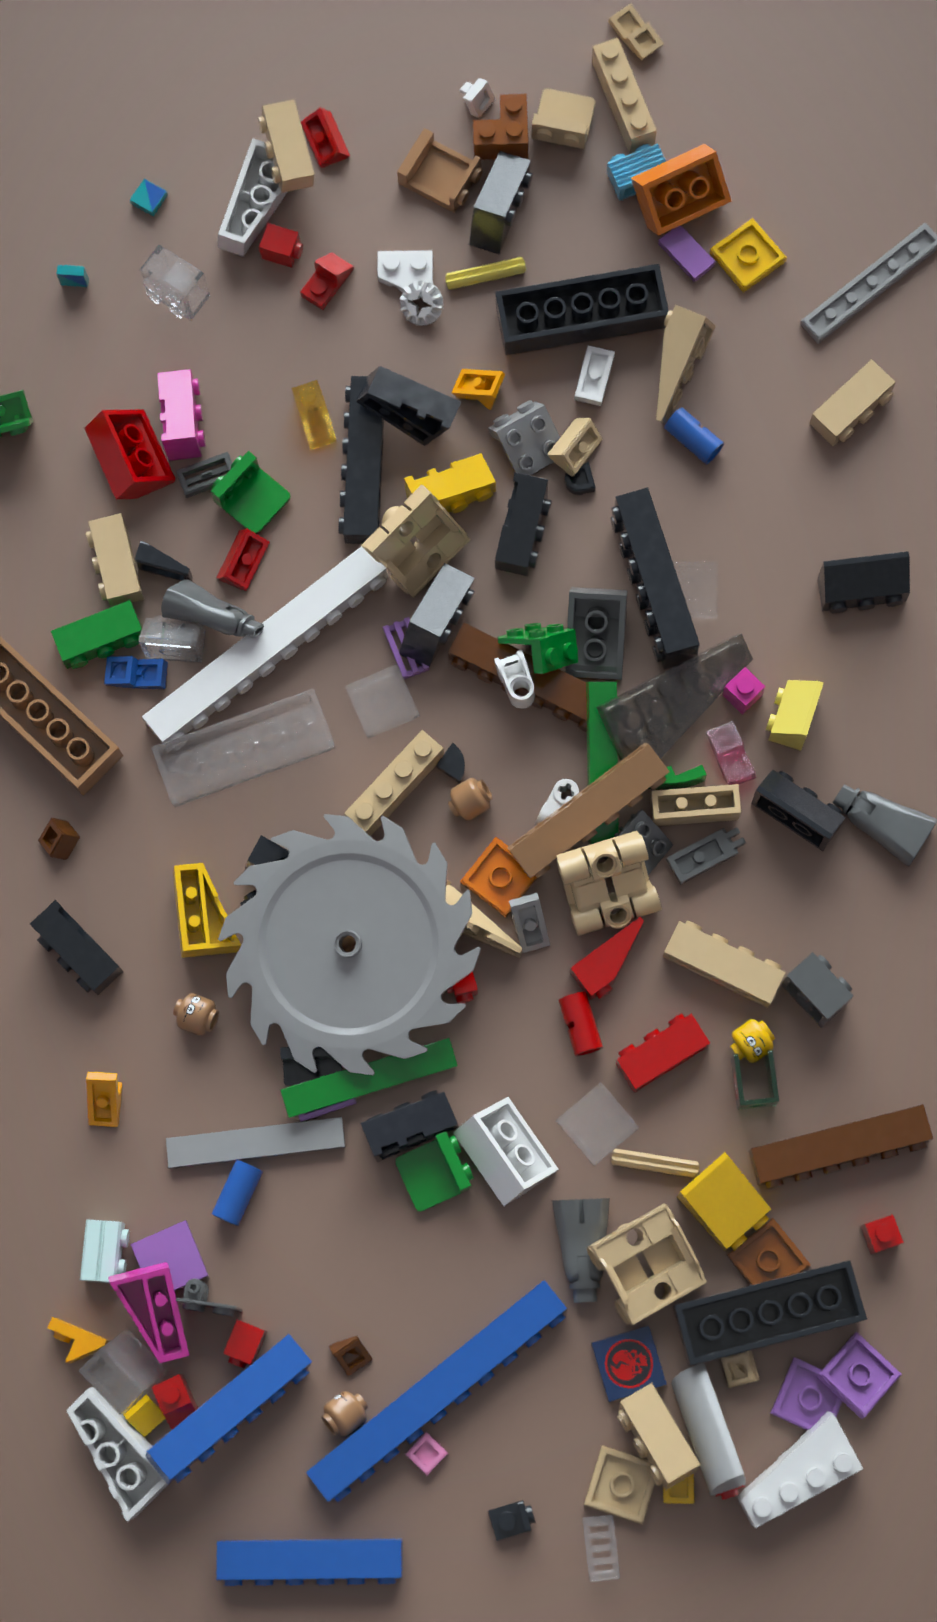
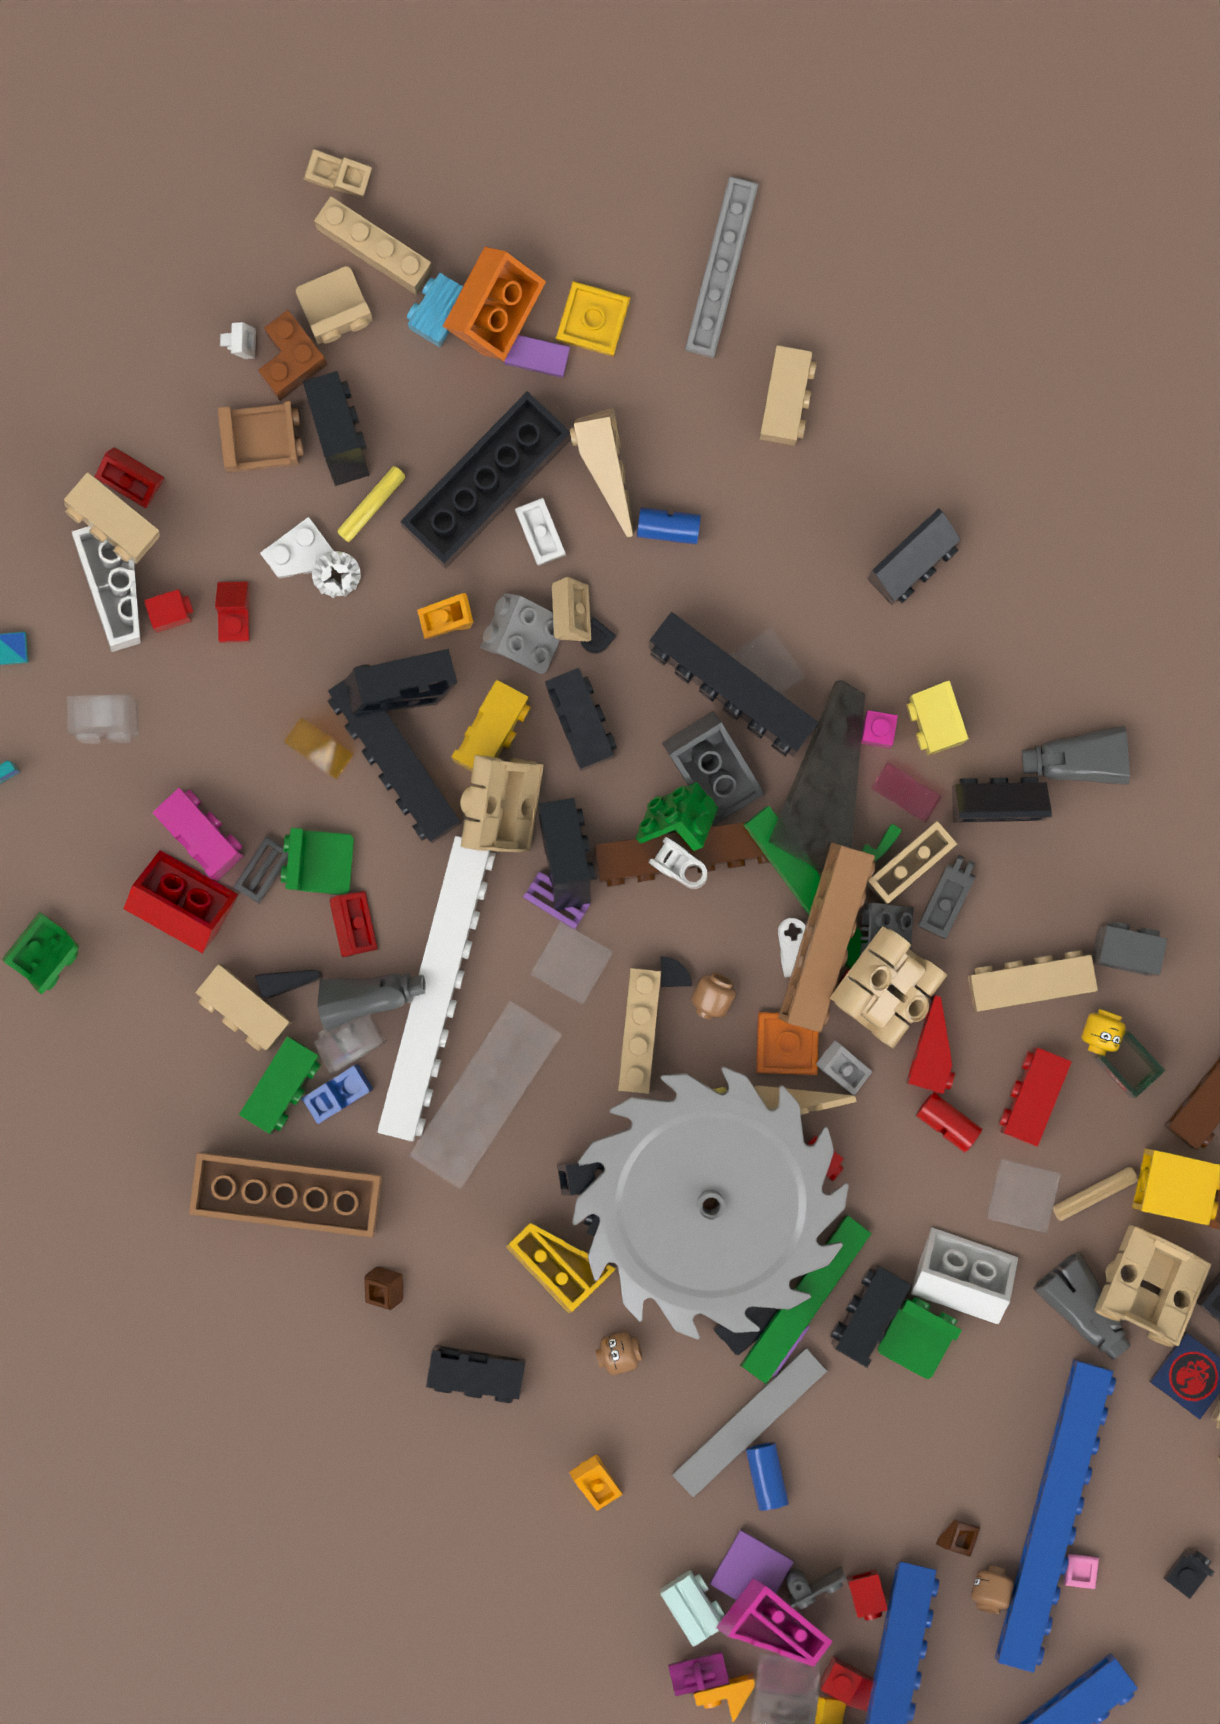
camera: 40 degrees left, 10 degrees up
none -> magenta hips [668,1652,729,1697]

